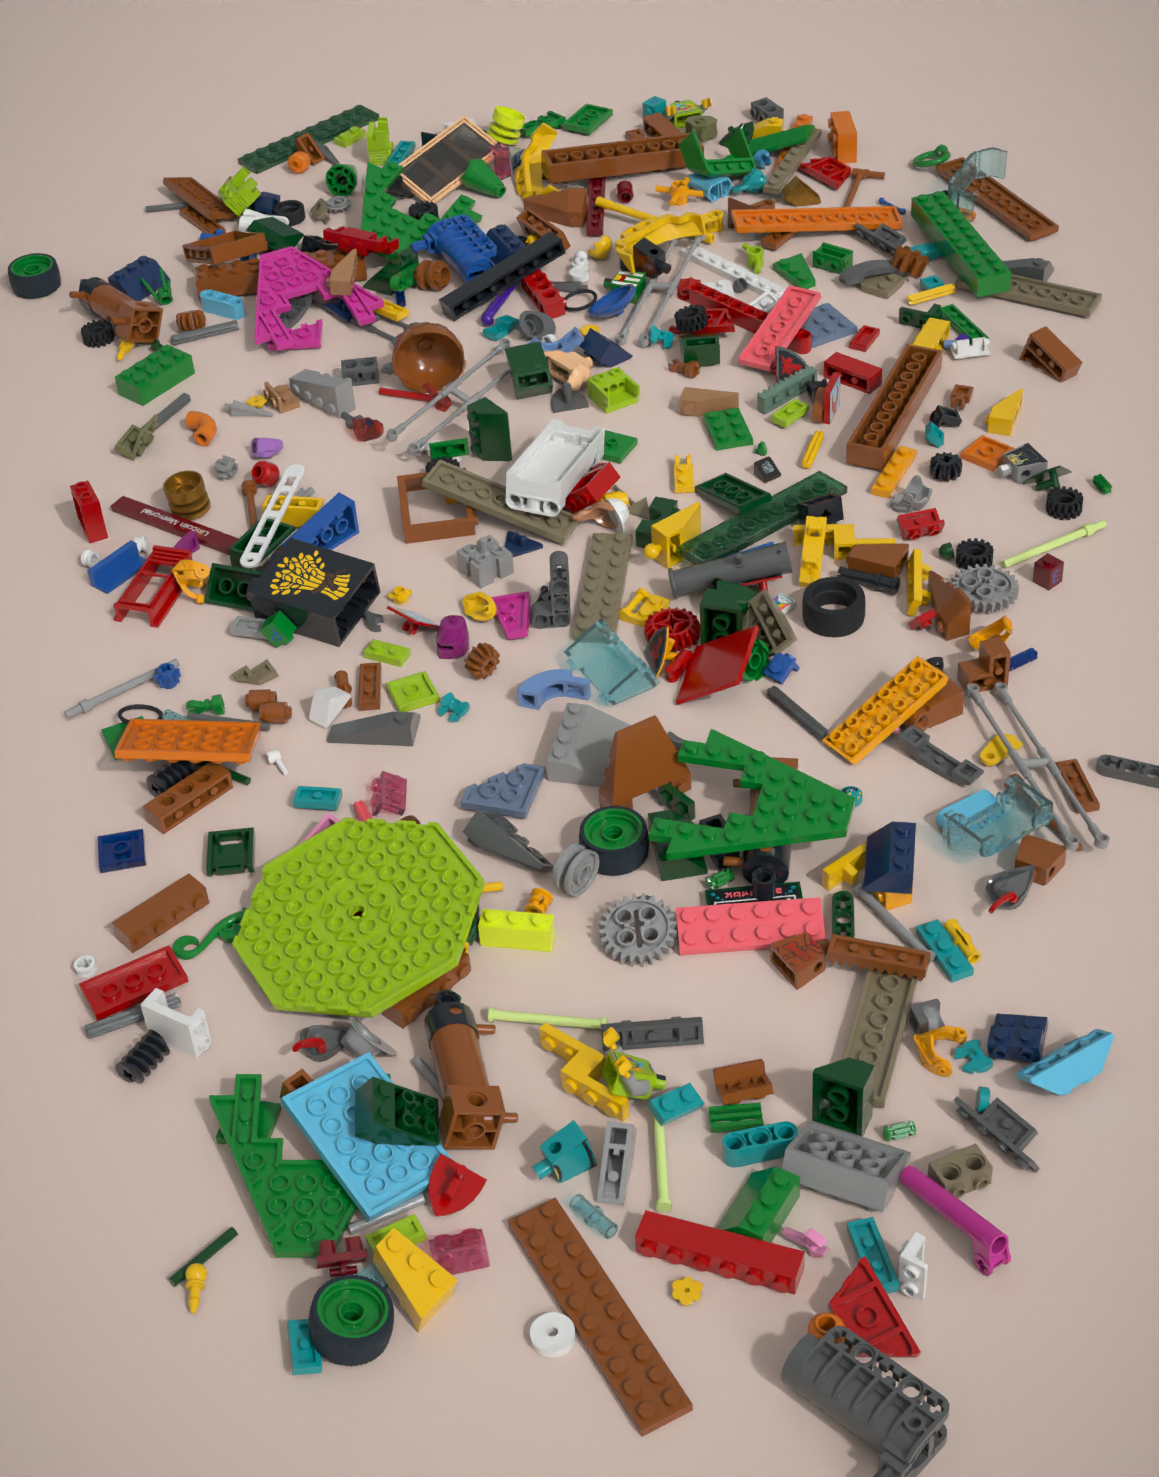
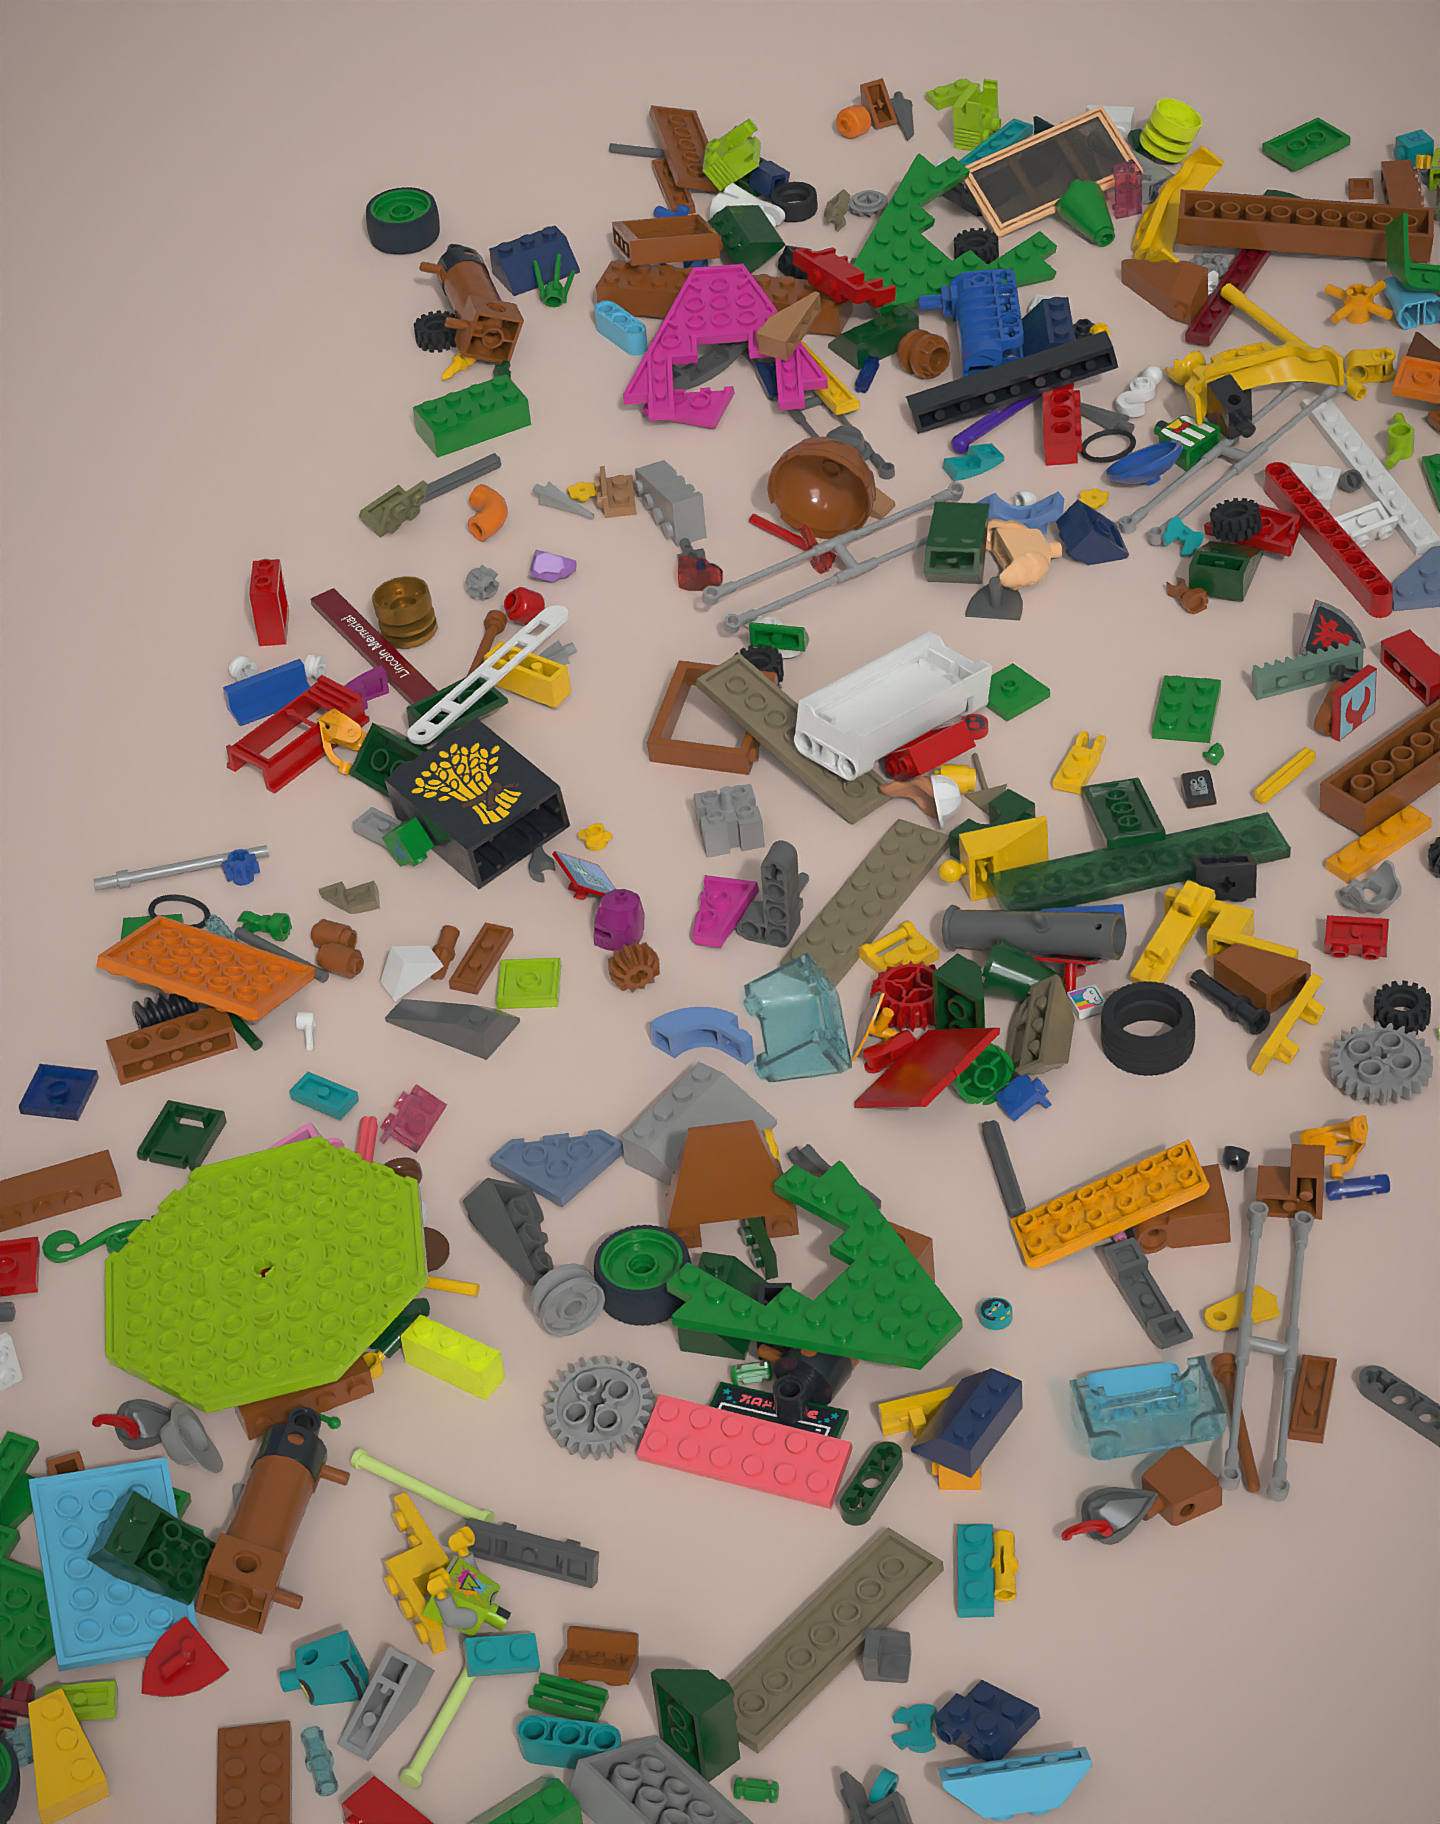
camera: 25 degrees right, 0 degrees up
dark grey axle [171,320,239,345] -> none
dark orange gear [176,310,206,331] -> none
clear green plate [238,105,379,174] -> none
blue wedge [282,492,359,550] -> none
green cone [326,164,357,196] -> none
dark grey brick [341,356,379,386] -> none
light grey bar [347,1193,426,1235] -> none
lime plate [363,639,411,667] -> none
green beam [390,263,420,292] -> none
clear pink bracket [428,1228,490,1275] -> none
teal piece [438,692,470,723] -> none
yellow arm [462,591,497,622] -> none
dark green slope [467,397,512,461] -> none
dark blue piece [504,531,543,557] -> none
dark grey piece [515,311,556,339] -> none
dark orange brick [516,207,571,251] -> none
green wing [519,111,566,137] -> none
light orange bush [524,888,553,914] -> none
lime piece [587,367,640,414] -> none
dark red brick [617,180,634,203] -> none
red piece [677,277,701,301] -> none
medium nougat slope [679,387,739,417] -> none
coral plate [738,285,821,372] -> none
dark orange torso [770,933,830,990] -> none
lime plate [771,399,809,428] -> none
dark orange gear [827,934,931,981] -> none
light grey bar [853,883,936,964] -> none
red plate [908,609,937,631] -> none
light orange helmet [913,1025,968,1077] -> none
dark orange wedge [927,570,972,641] -> none
dark green hinge [939,542,955,560] -> none

